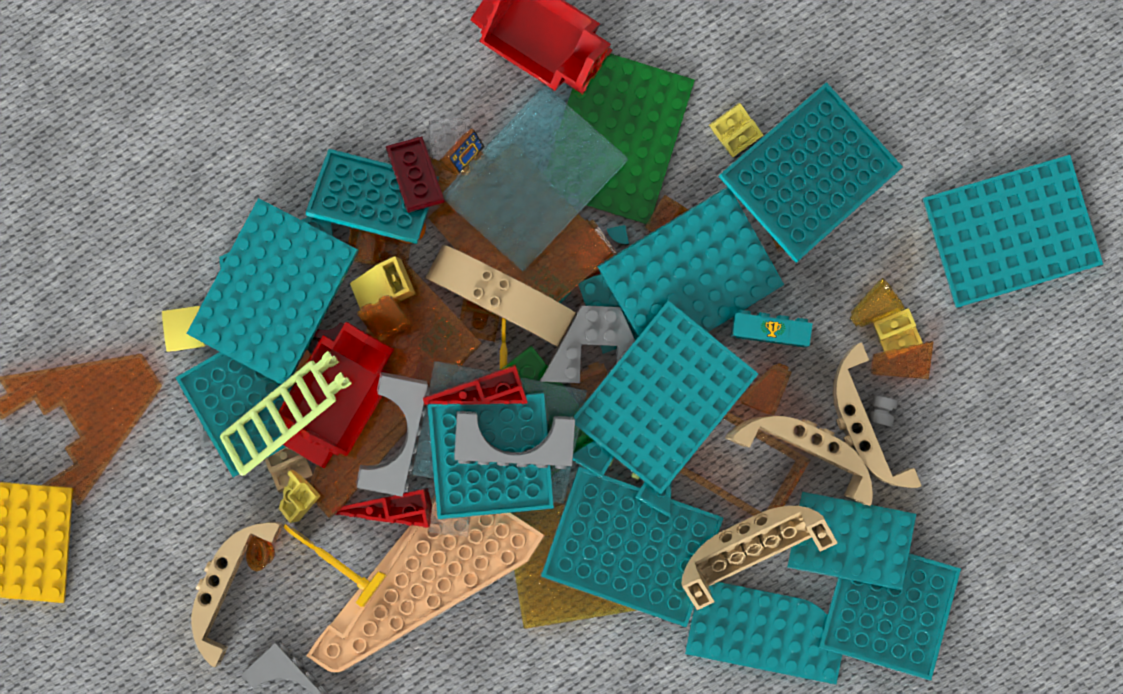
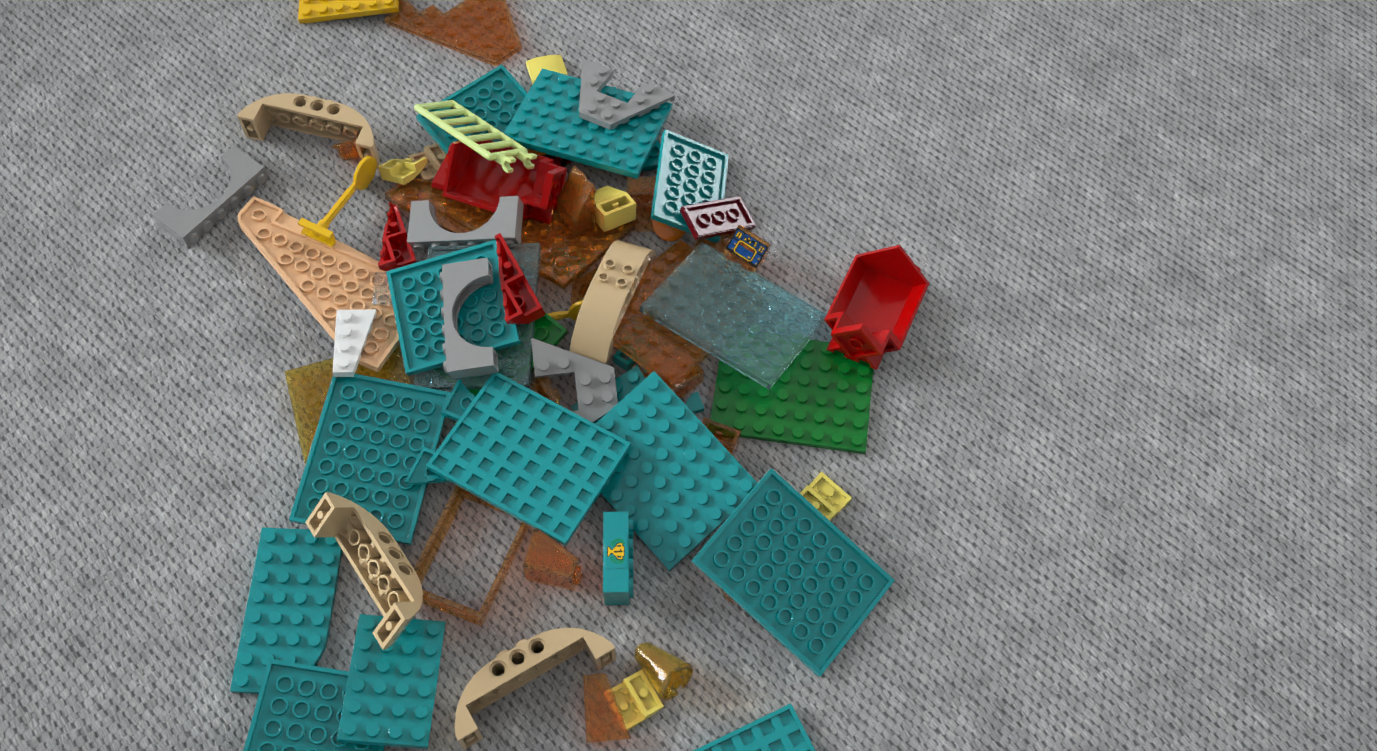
camera: 75 degrees right, 25 degrees down
tan slope [725,415,873,506] -> none
light grey wheel [869,395,899,427] -> none
none -> white wing [332,309,377,377]
none -> light grey wing [579,58,675,130]

